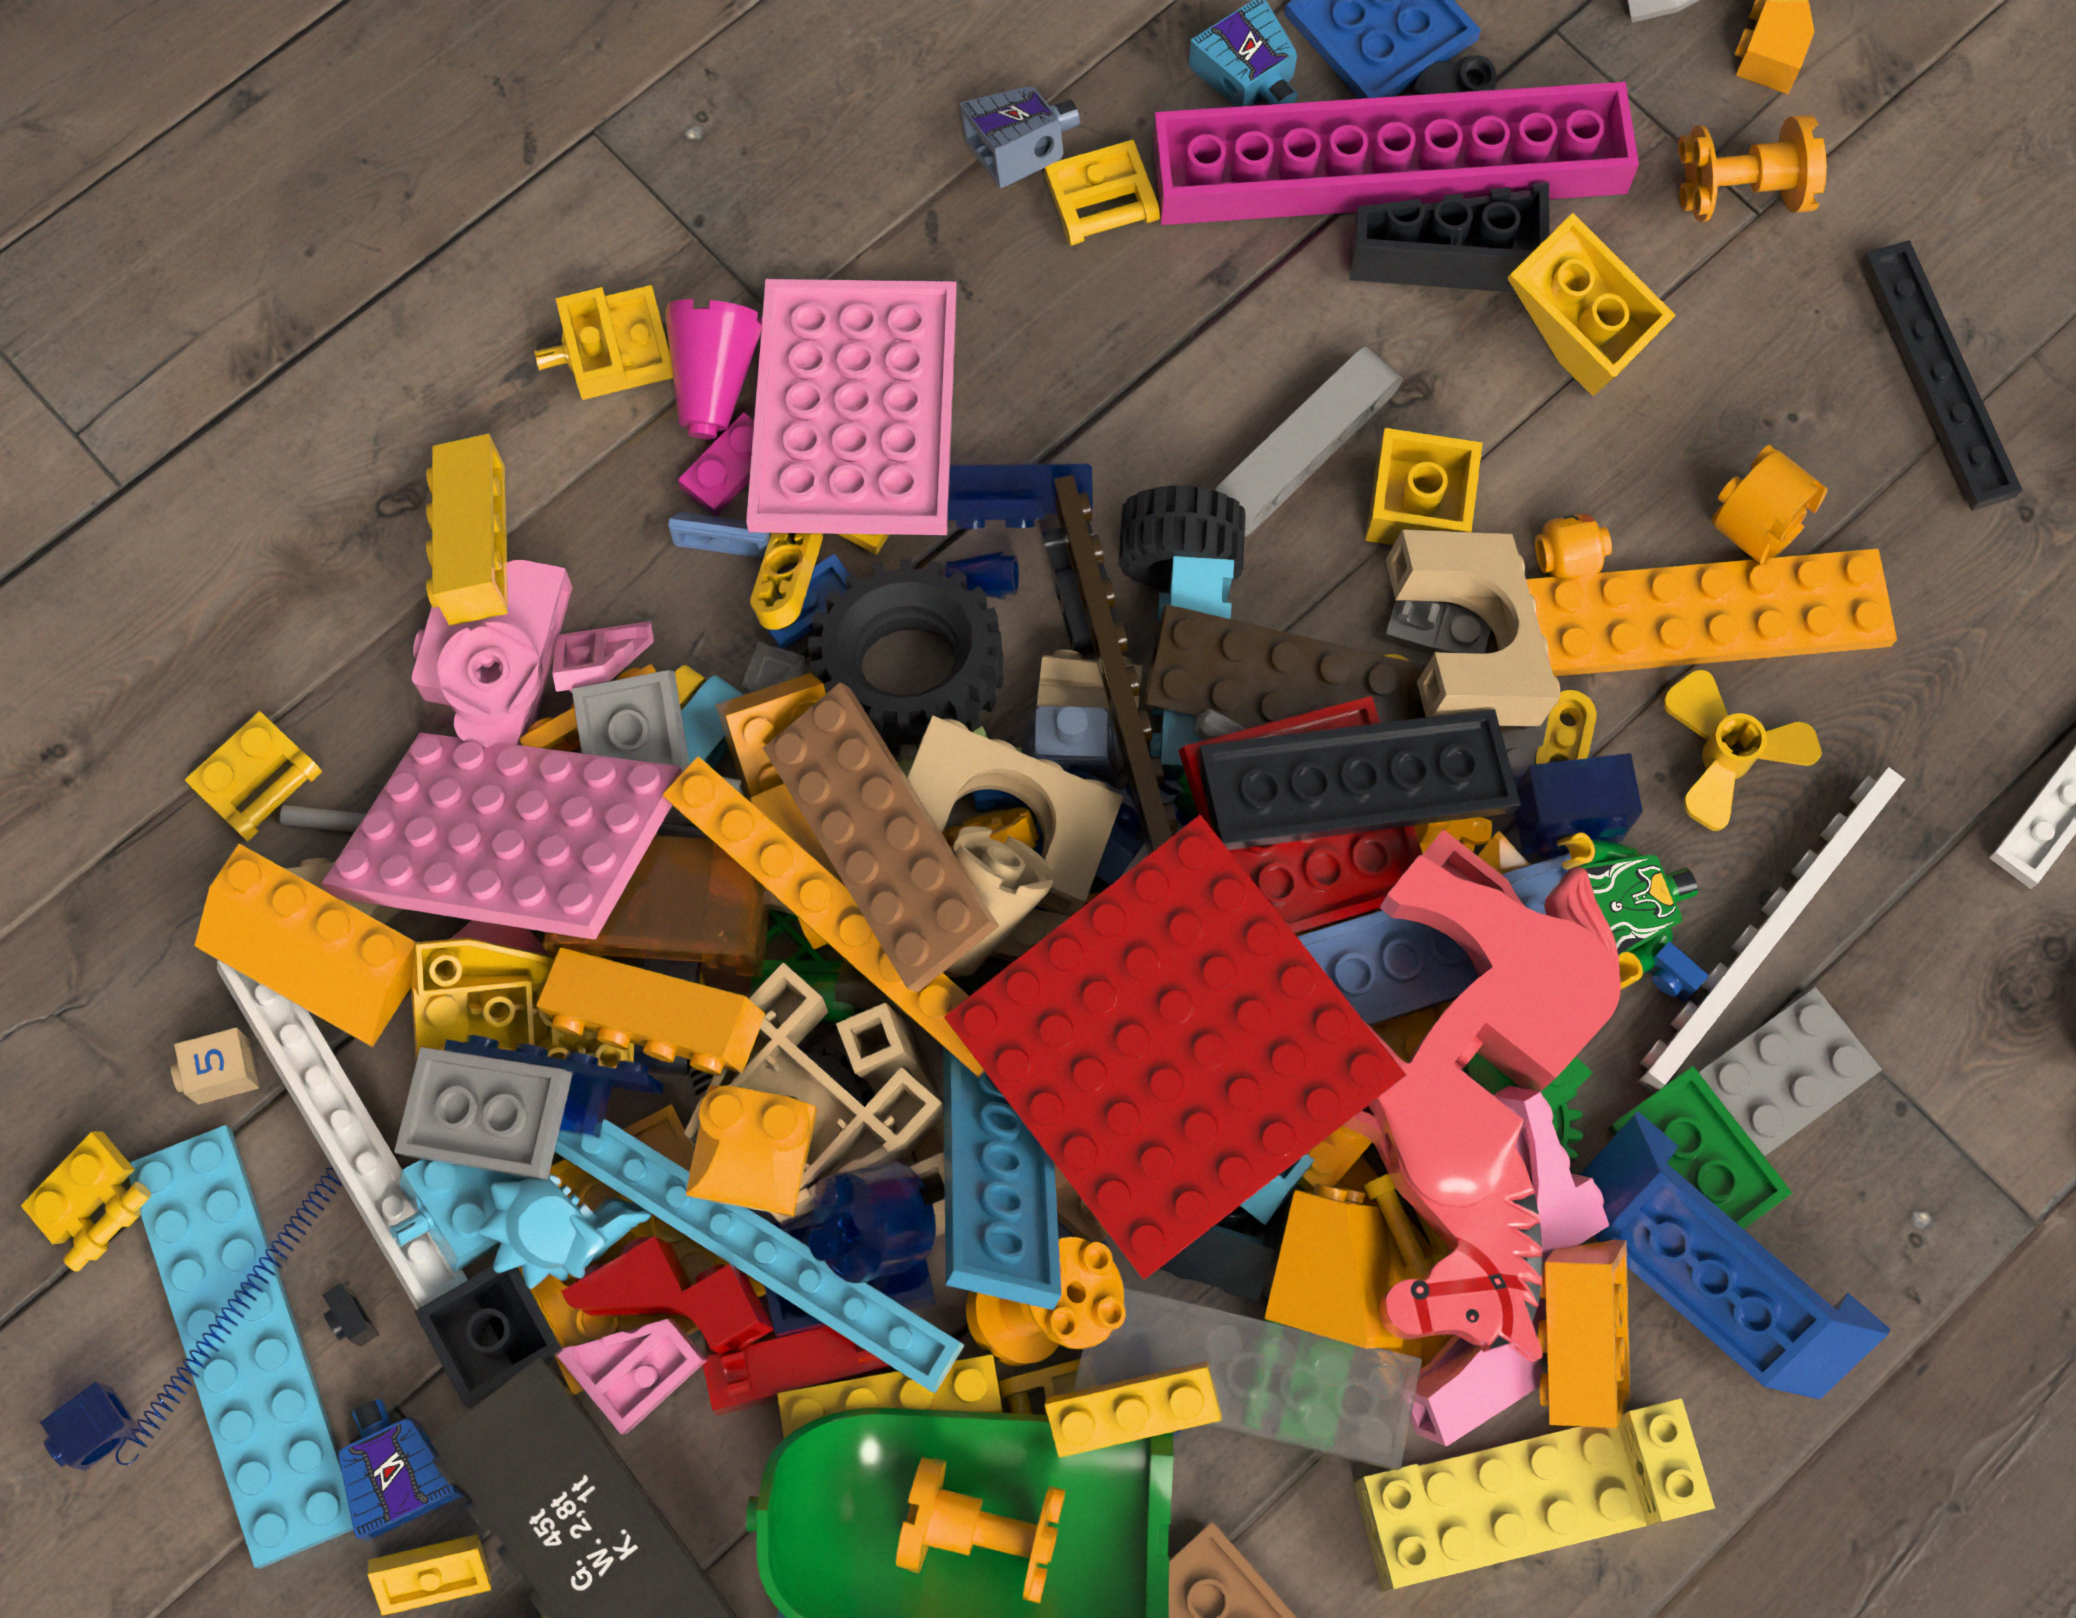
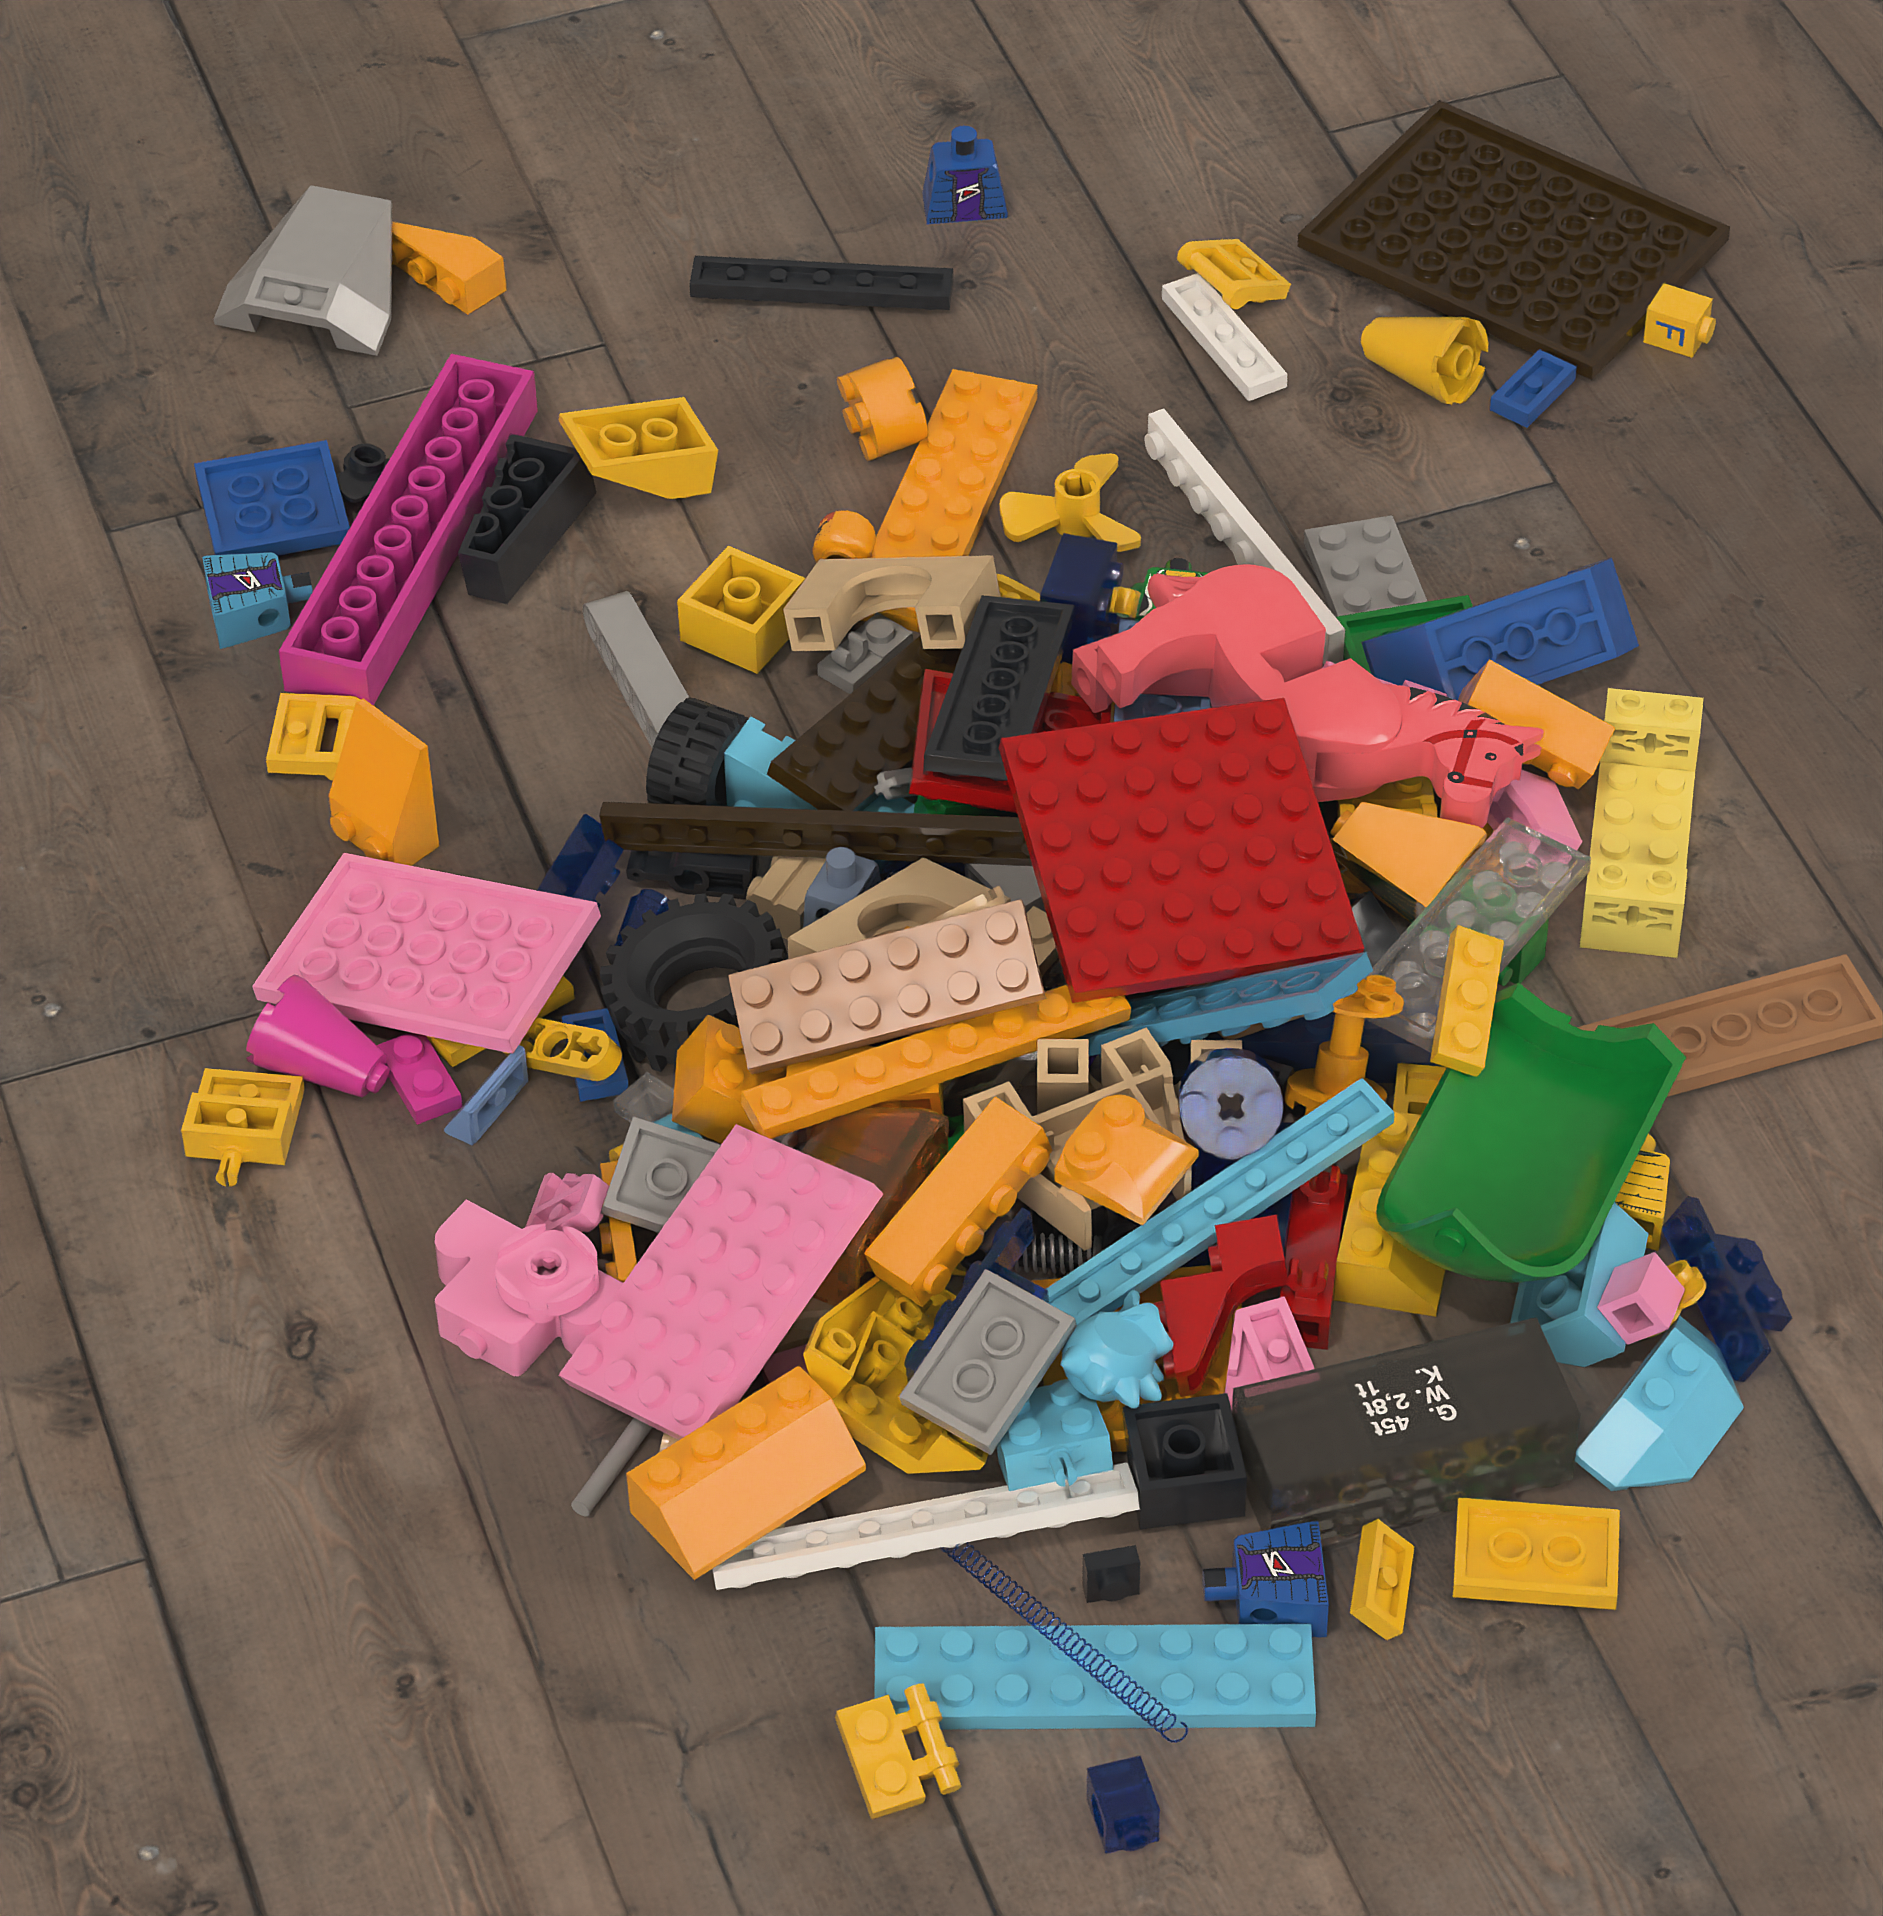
camera: 65 degrees left, 25 degrees down
tan brick [171,1028,260,1105] -> none
yellow plate [185,711,322,842] -> none
yellow brick [426,434,508,626] -> none
light orange piece [896,1457,1066,1603] -> none
sand blue torso [959,86,1080,188] -> none
light orange piece [1678,115,1827,222] -> none
none -> light orange slope [329,698,439,866]

